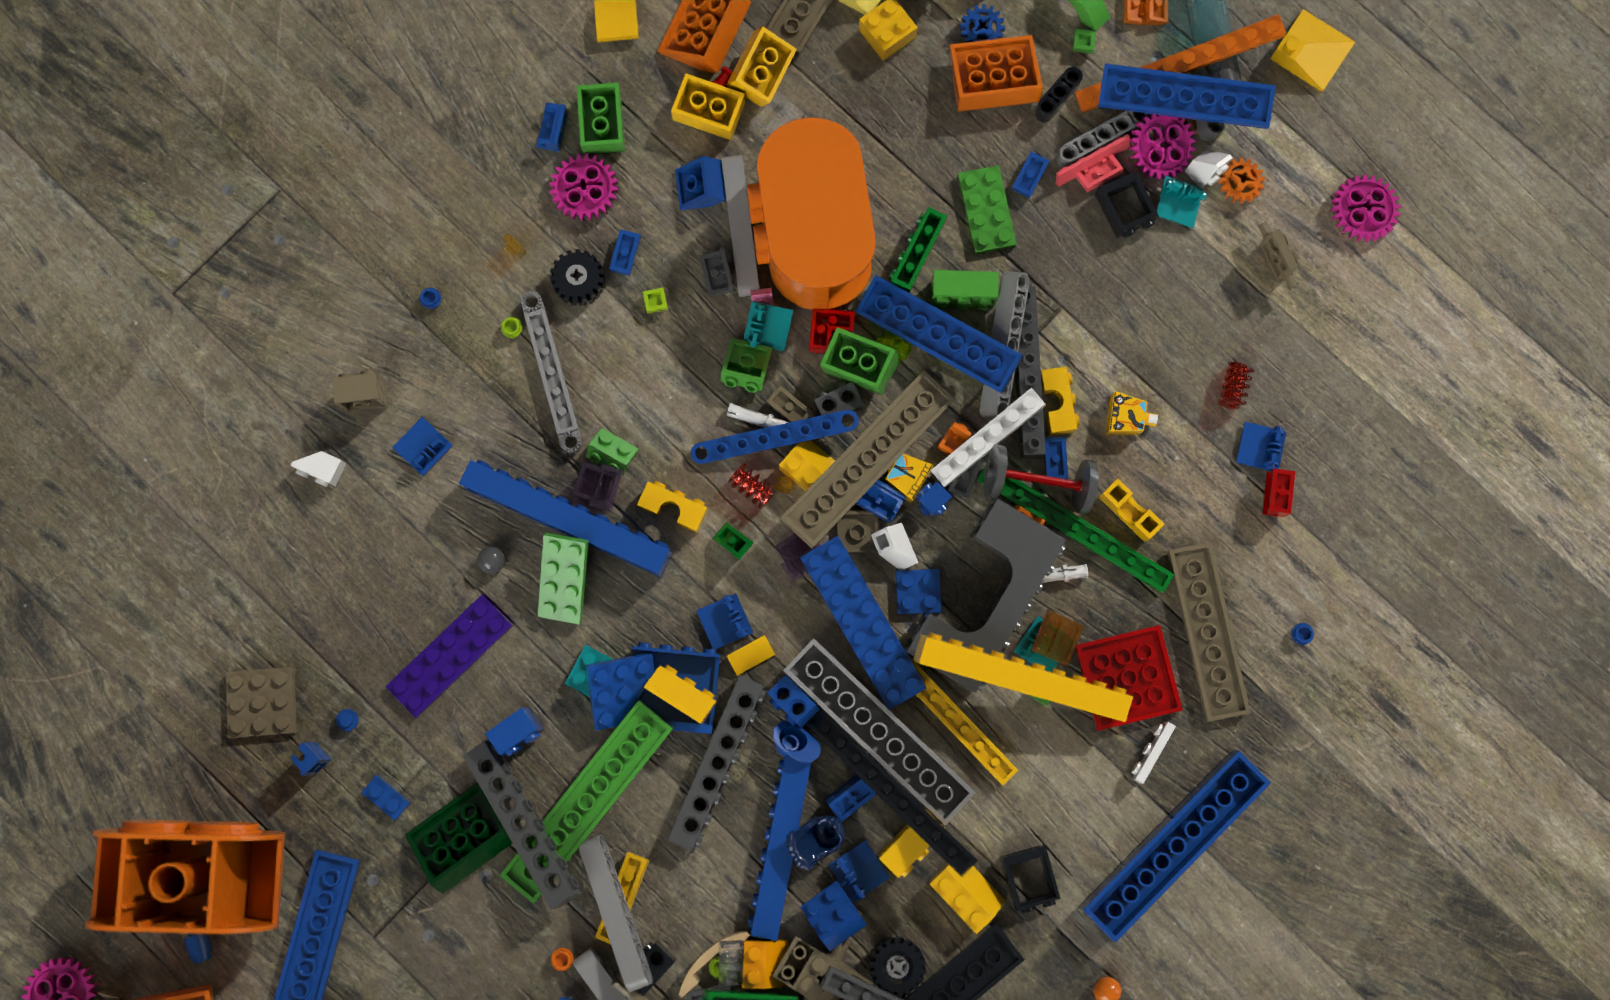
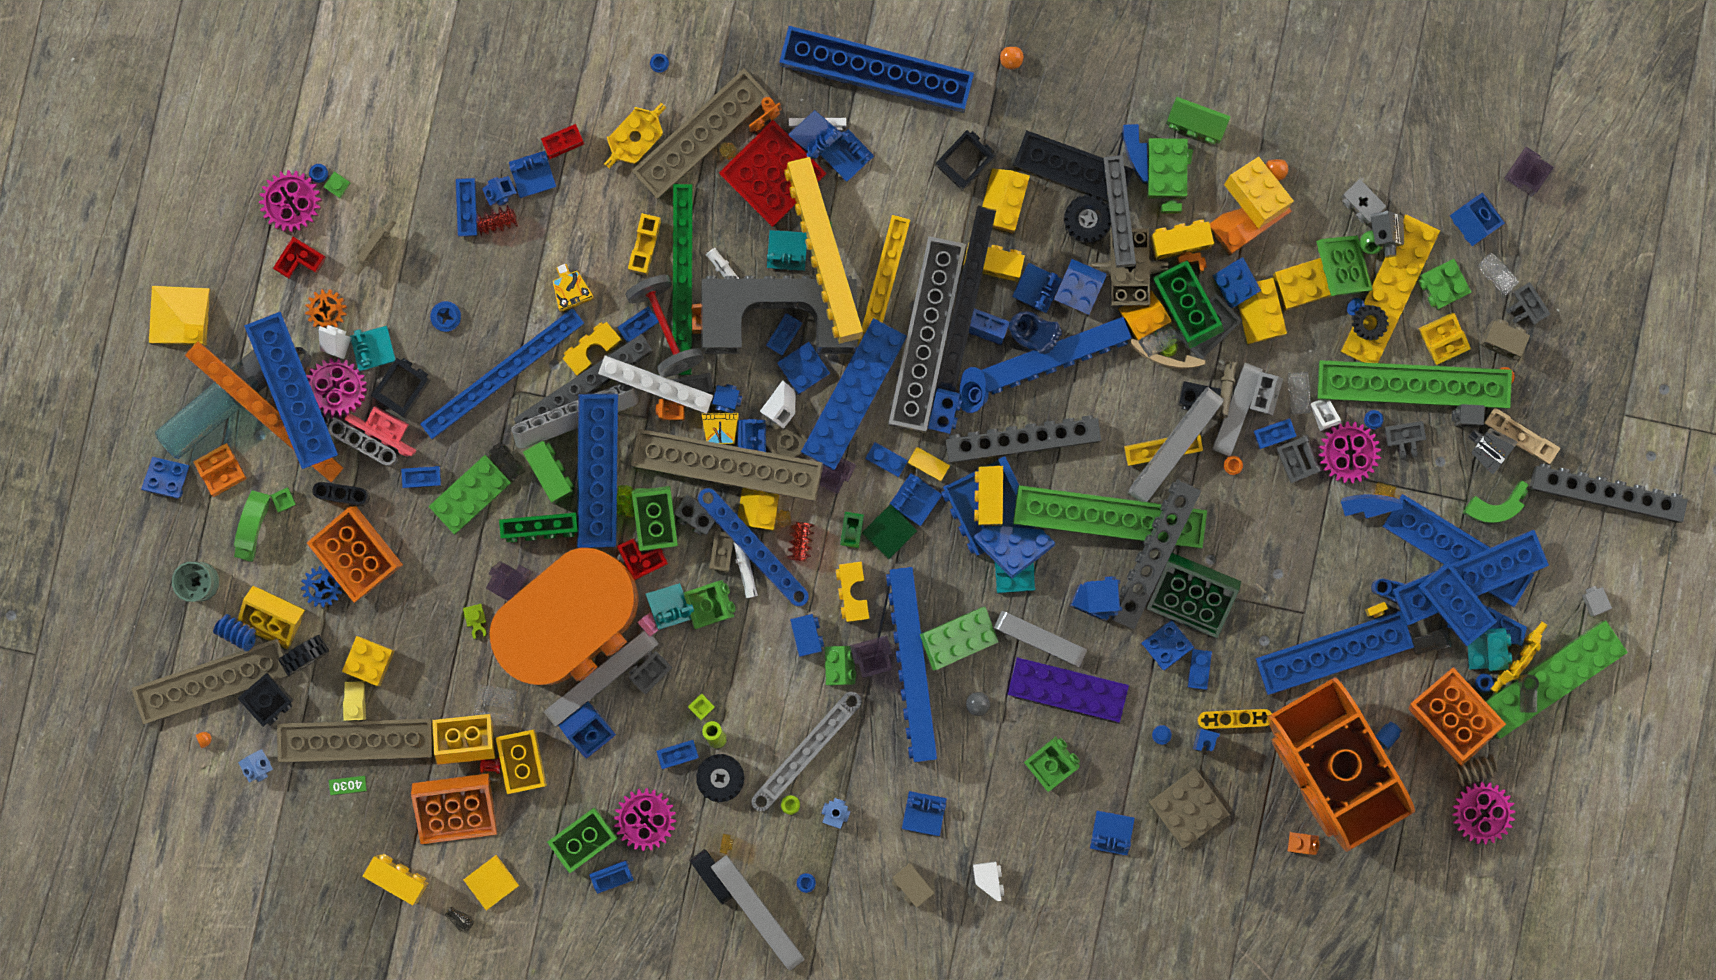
camera: 115 degrees left, 5 degrees up
clear orange slope [1031,610,1084,666] -> none
none -> red brick [272,237,326,279]
none -> blue plate [309,164,328,183]
none -> bright green plate [324,171,351,198]
none -> blue plate [420,308,585,440]
none -> blue gear [430,301,461,332]
none -> blue plate [456,178,478,237]
none -> lime plate [463,603,487,639]
none -> blue brick [482,176,516,206]
none -> clear purple plate [486,561,533,601]
none -> clear smoke hinge [489,442,526,482]
none -> yellow plate [603,103,666,169]
none -> black beam [689,849,733,905]
none -> lime brick [702,721,727,749]
none -> light grey beam [711,855,805,971]
none -> clear yellow plate [719,142,737,160]
none -> orange hinge [749,97,781,132]
none -> blue plate [766,313,803,356]
none -> blue hinge [788,110,842,159]
none -> blue brick [790,614,825,657]
none -> blue hinge [821,129,874,182]
none -> medium blue brick [821,798,850,829]
none -> dark green slope [862,504,917,560]
none -> blue plate [865,442,908,478]
none -> light grey beam [994,611,1087,667]
none -> bright green plate [1024,736,1080,792]
none -> blue plate [1087,576,1122,616]
none -> blue hinge [1090,811,1135,856]
none -> blue hinge [1141,620,1194,671]
none -> yellow beam [1197,709,1272,729]
none -> orange bracket [1288,832,1320,855]

